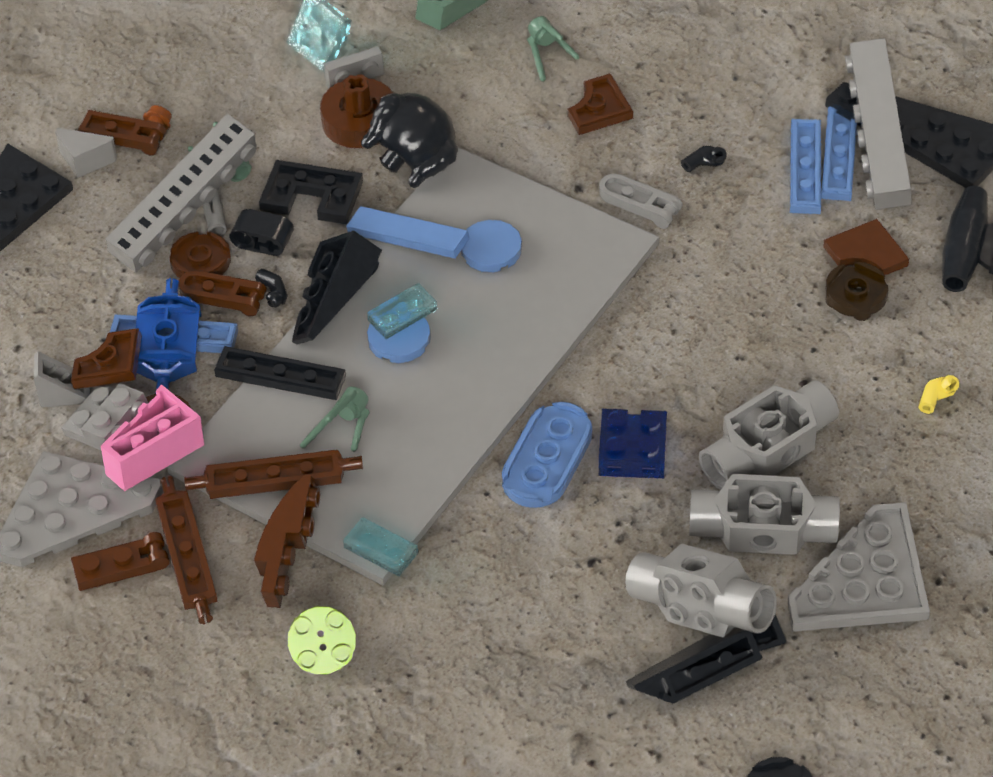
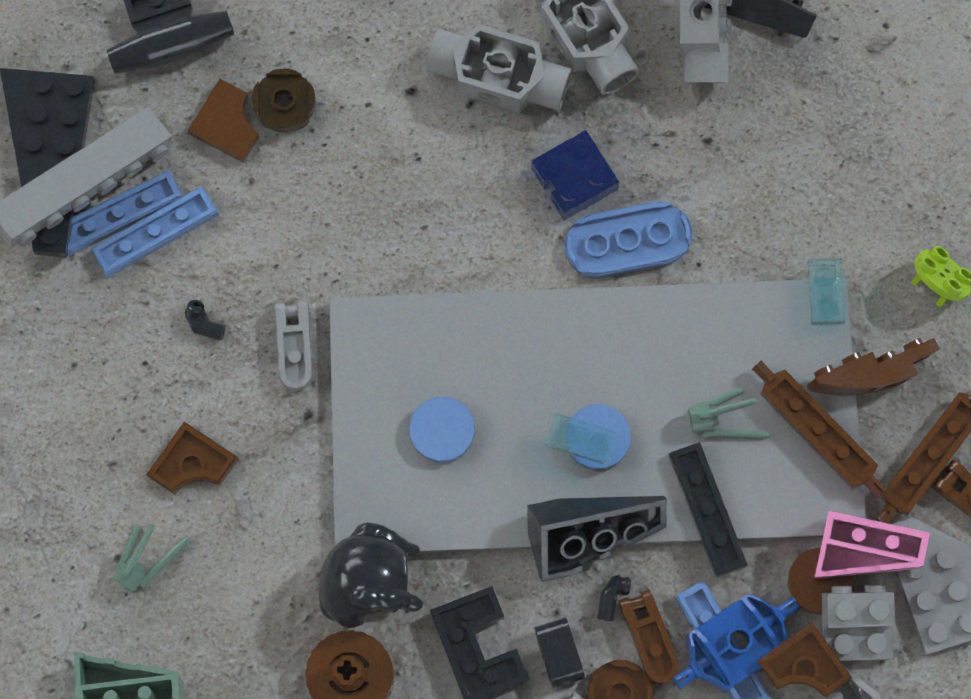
camera: 125 degrees left, 25 degrees up
medium blue tile [346,206,469,259] -> none

